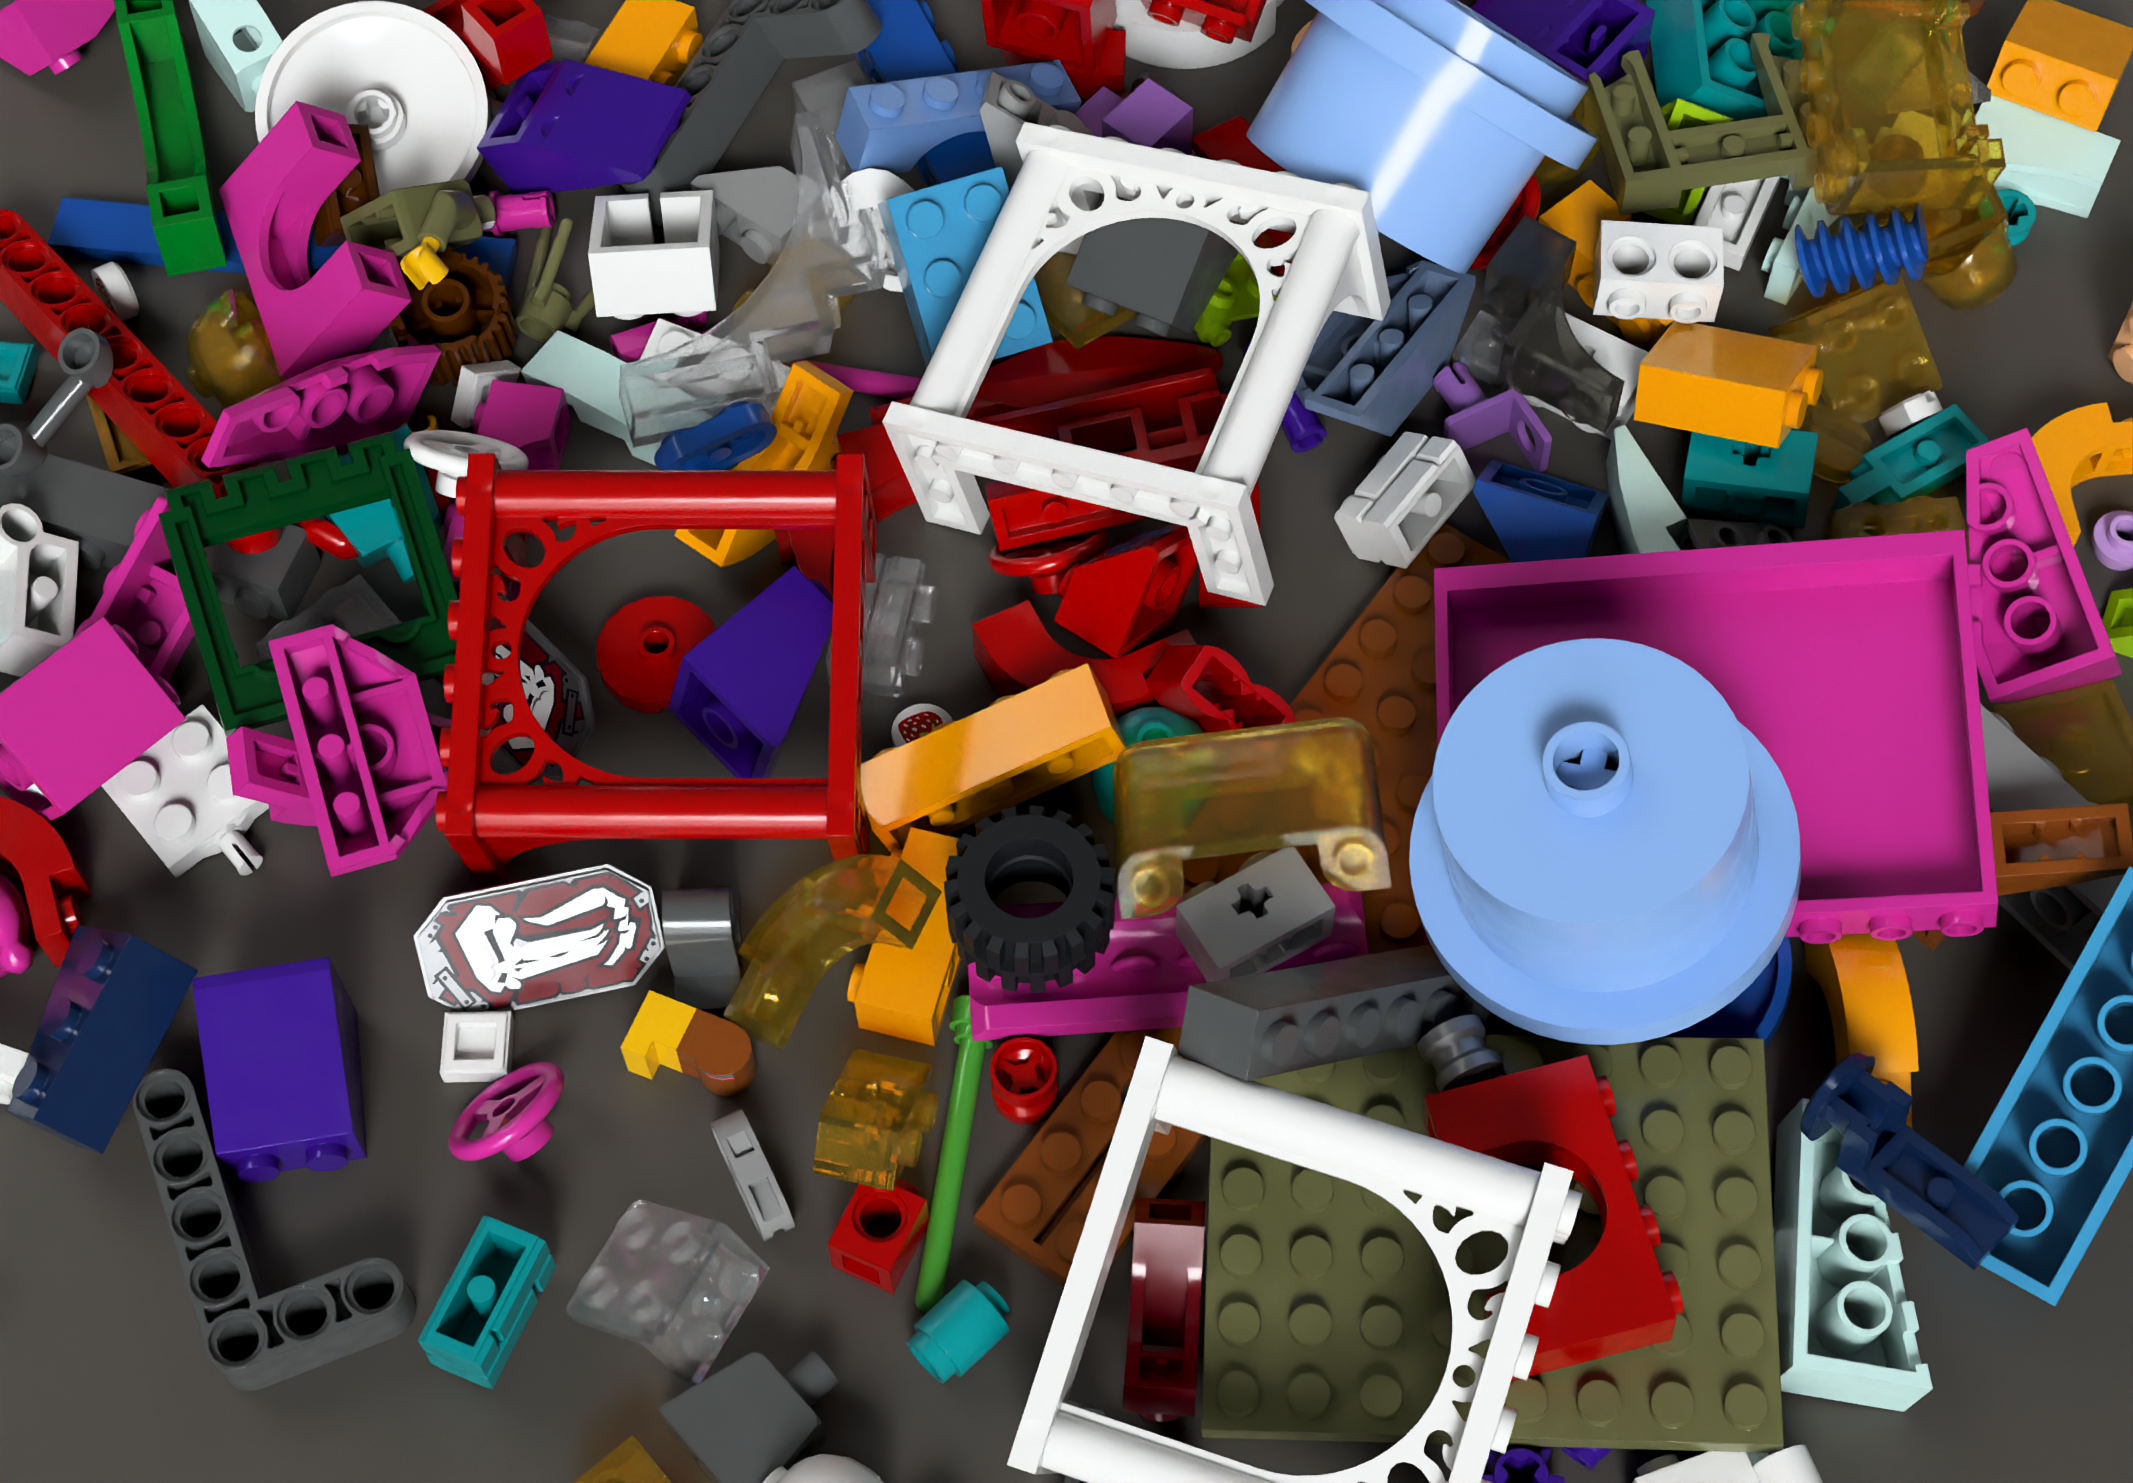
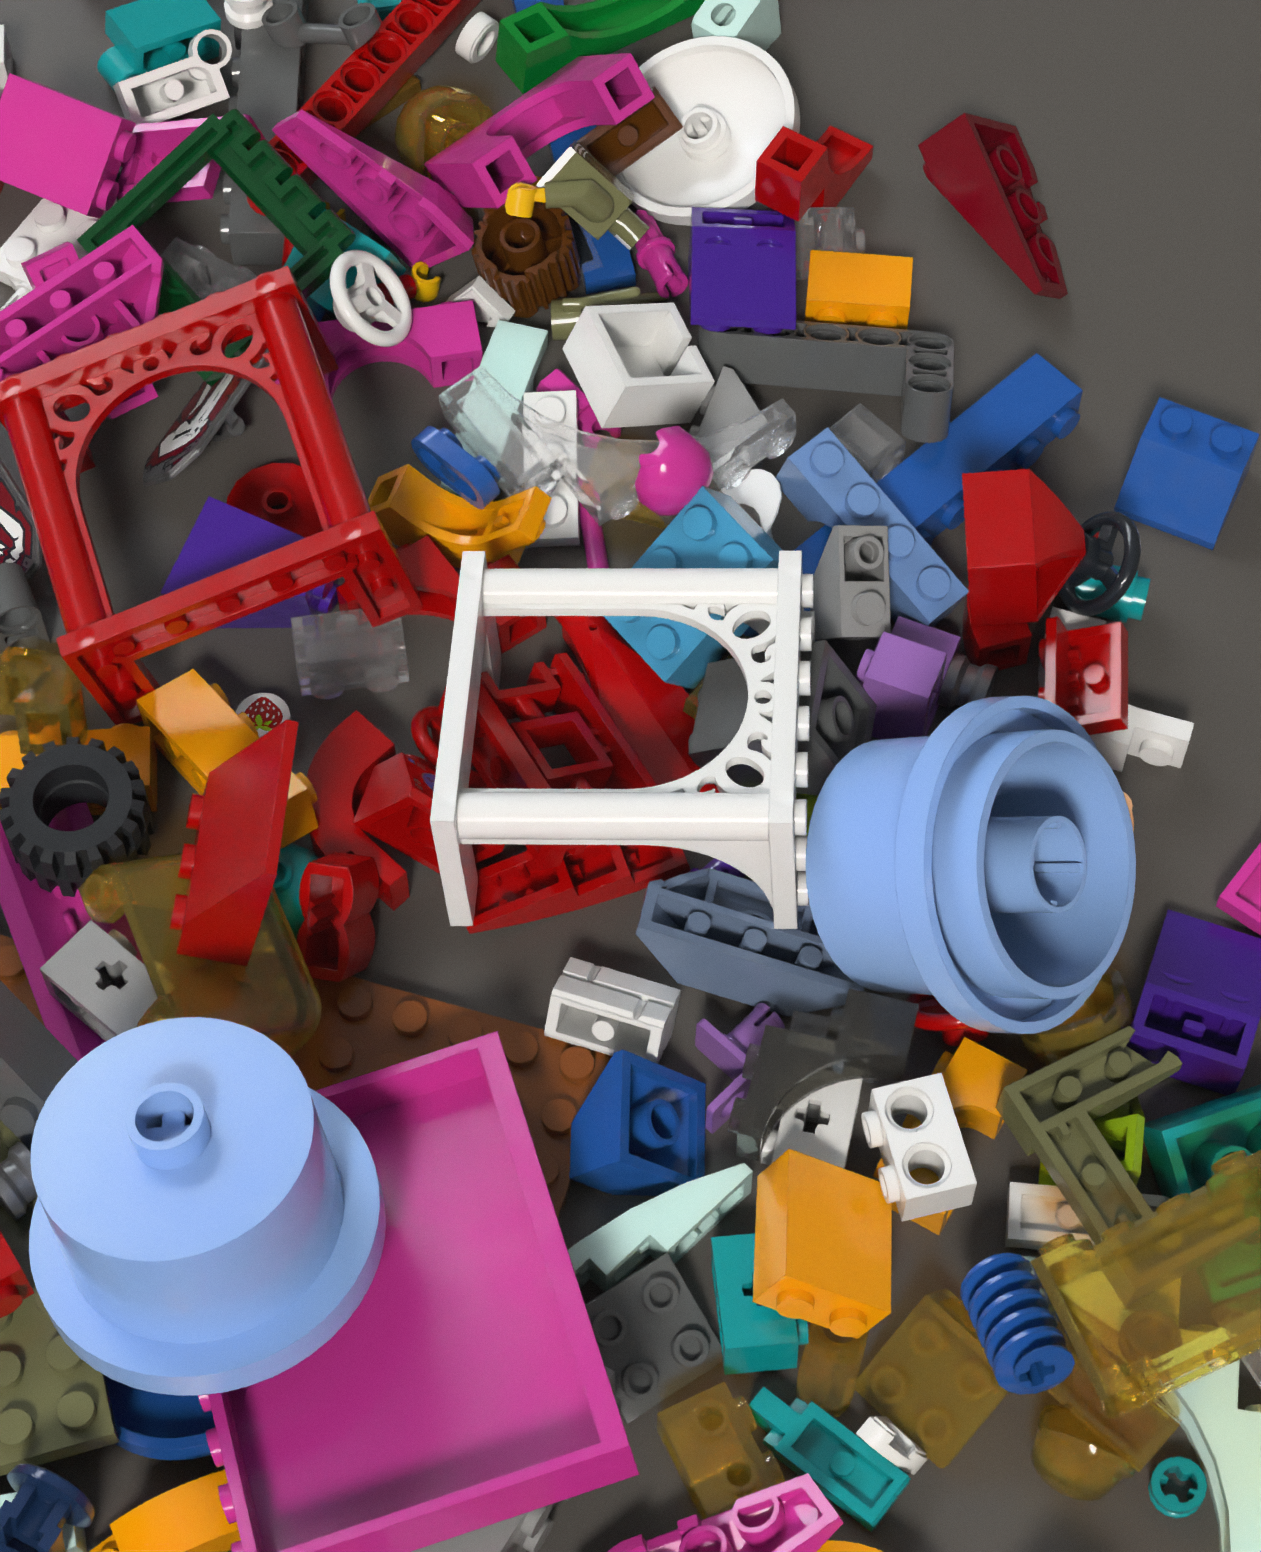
camera: 70 degrees right, 0 degrees up
none -> red slope [169,720,299,967]
none -> dark pink hair [635,426,713,516]

